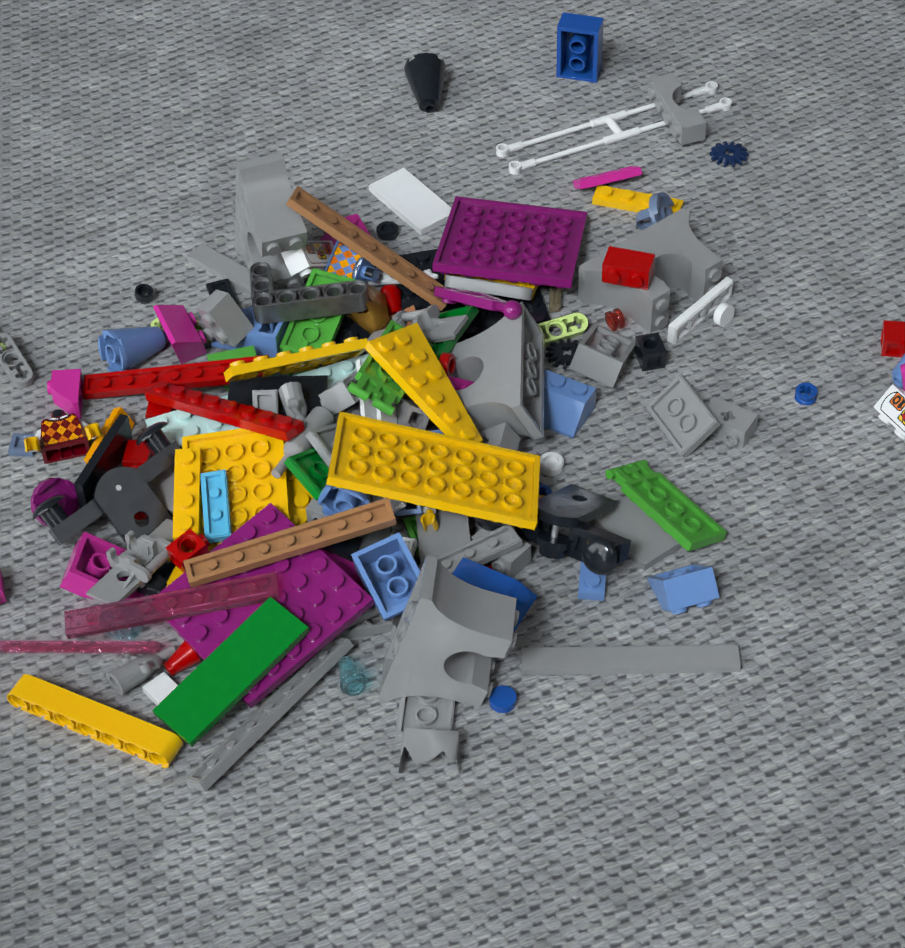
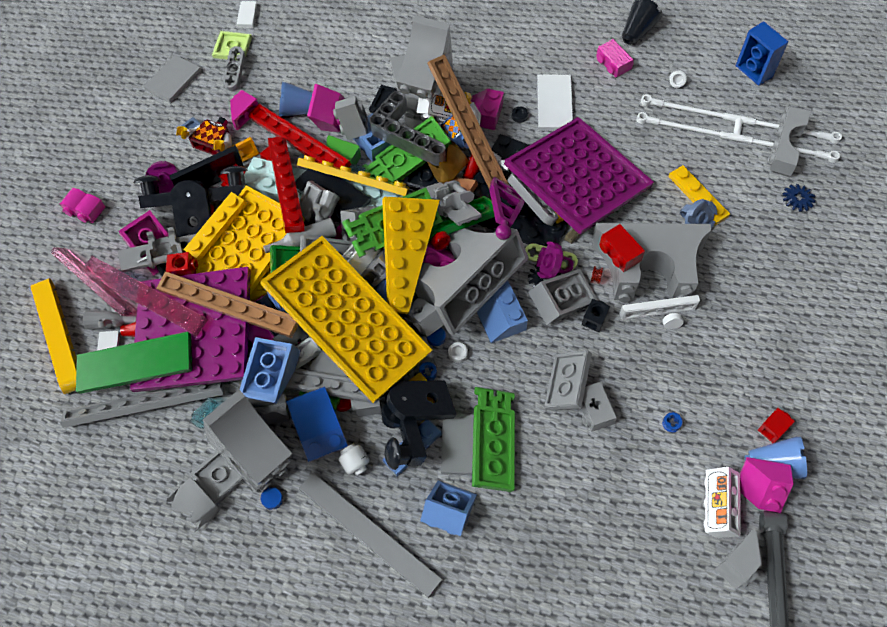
camera: 40 degrees right, 15 degrees up
black hinge [135,284,153,304] -> none
medium azure tile [200,469,232,543] -> none
dark pink tile [573,166,642,190] -> none
none -> white head [339,443,370,476]
none -> magenta tile [536,242,574,280]
none -> dark pink brick [596,39,634,77]
none -> white tile [669,70,687,88]

